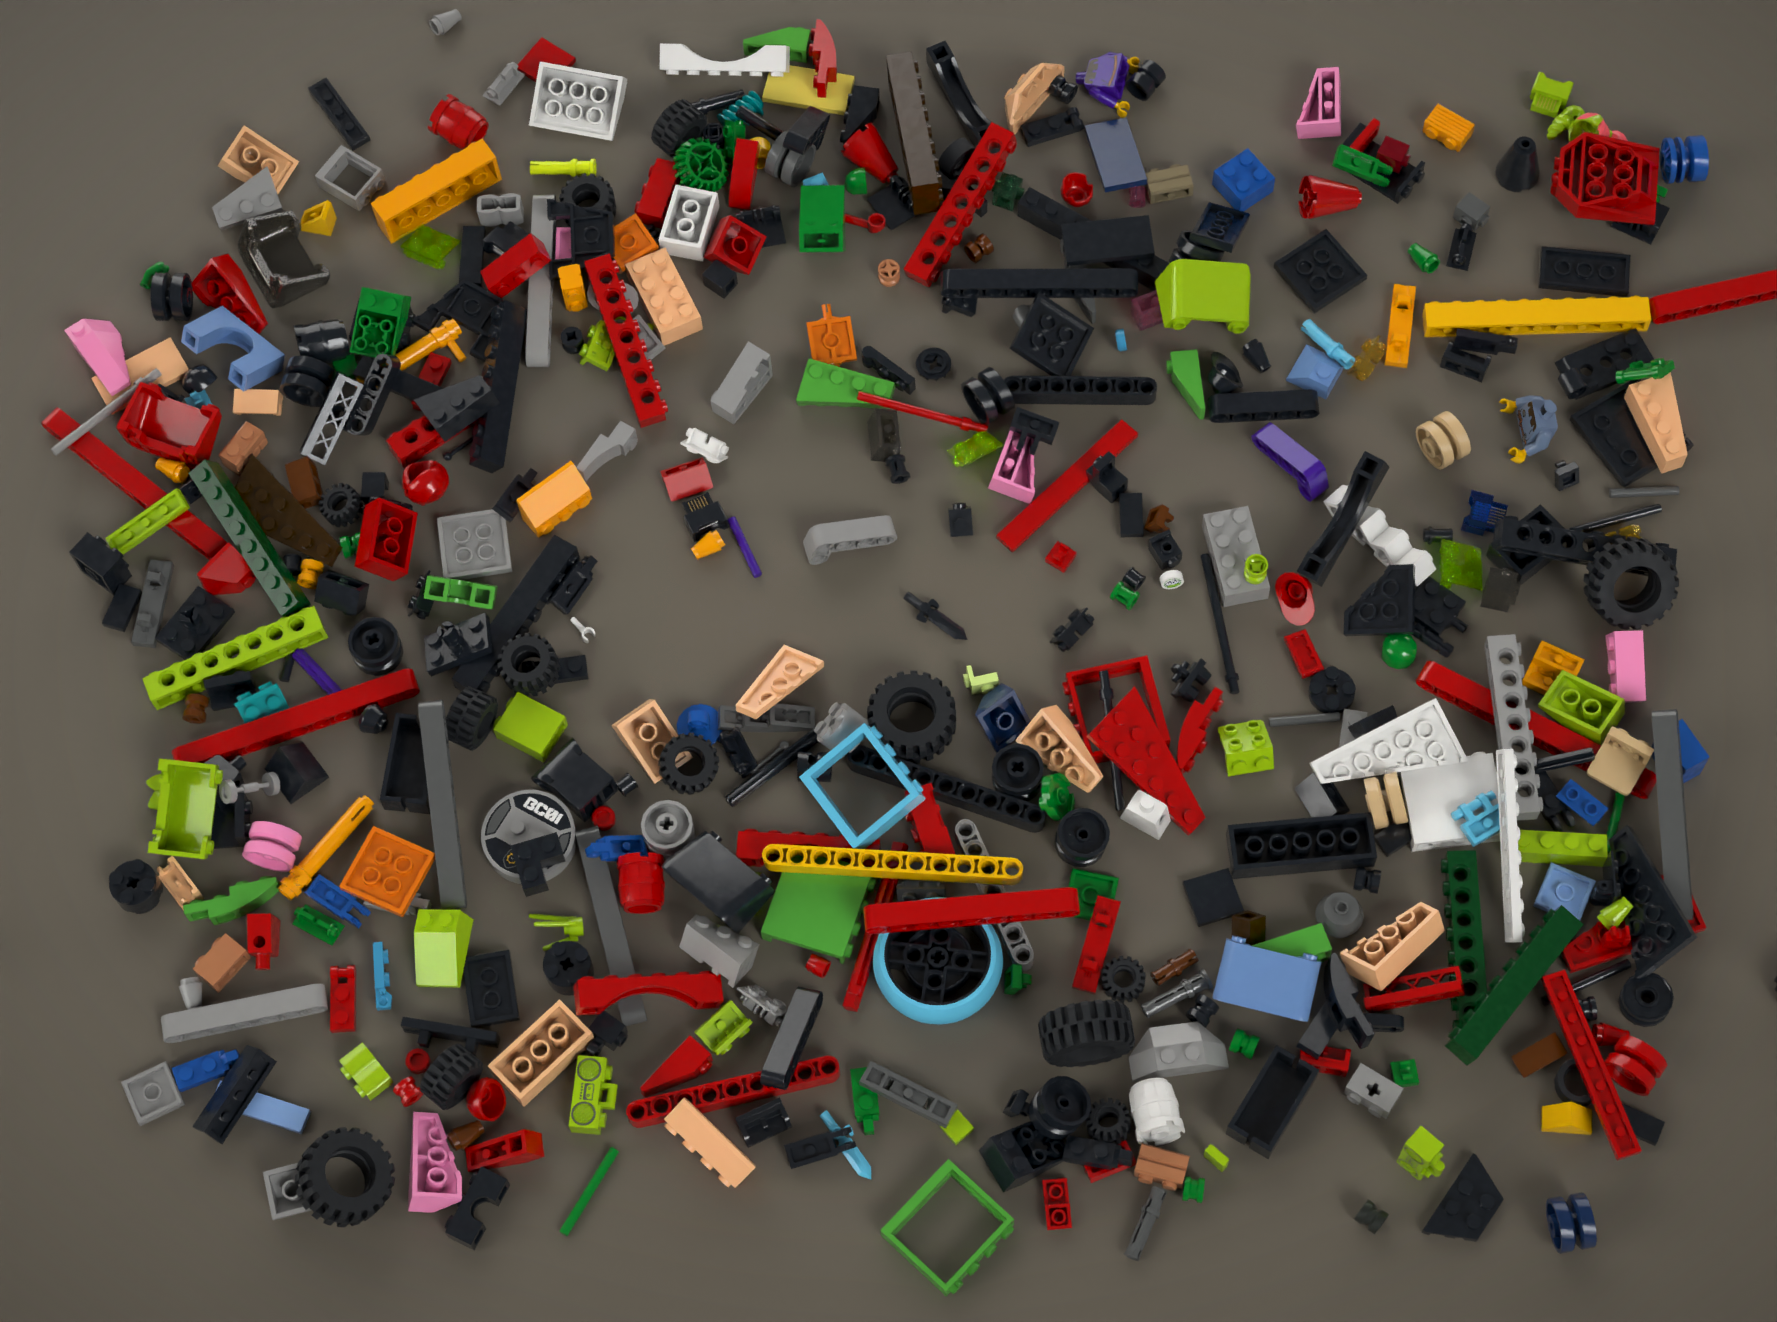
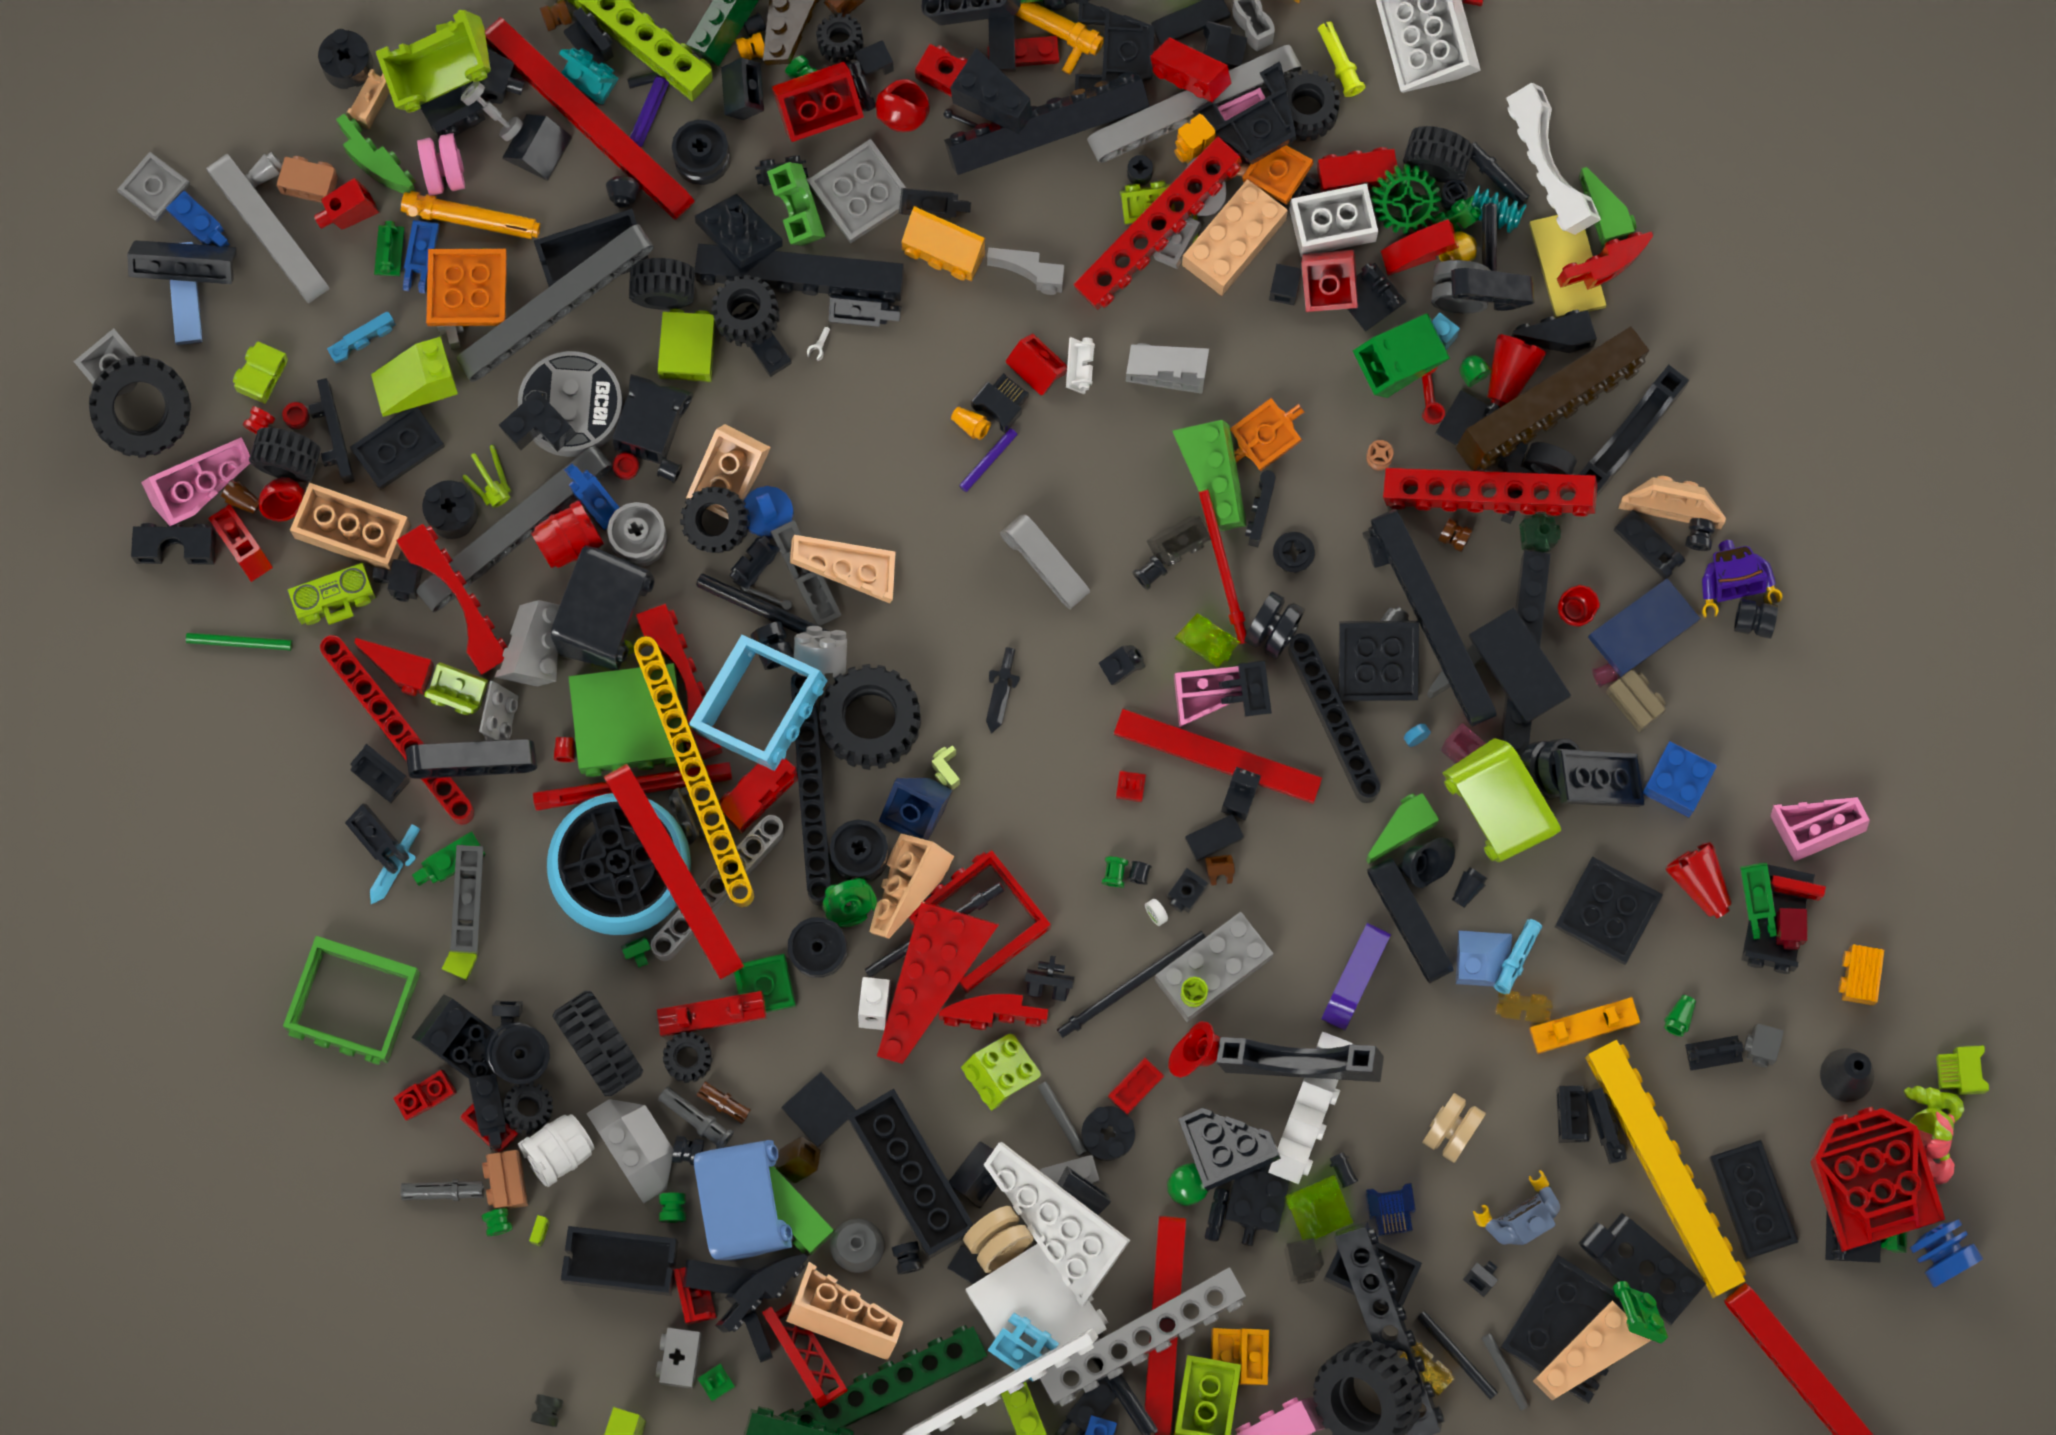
camera: 60 degrees right, 10 degrees up
red plate [330,965,356,1033] -> none
light nougat slope [664,1097,756,1188] -> none
black hinge [1050,607,1094,652] -> none

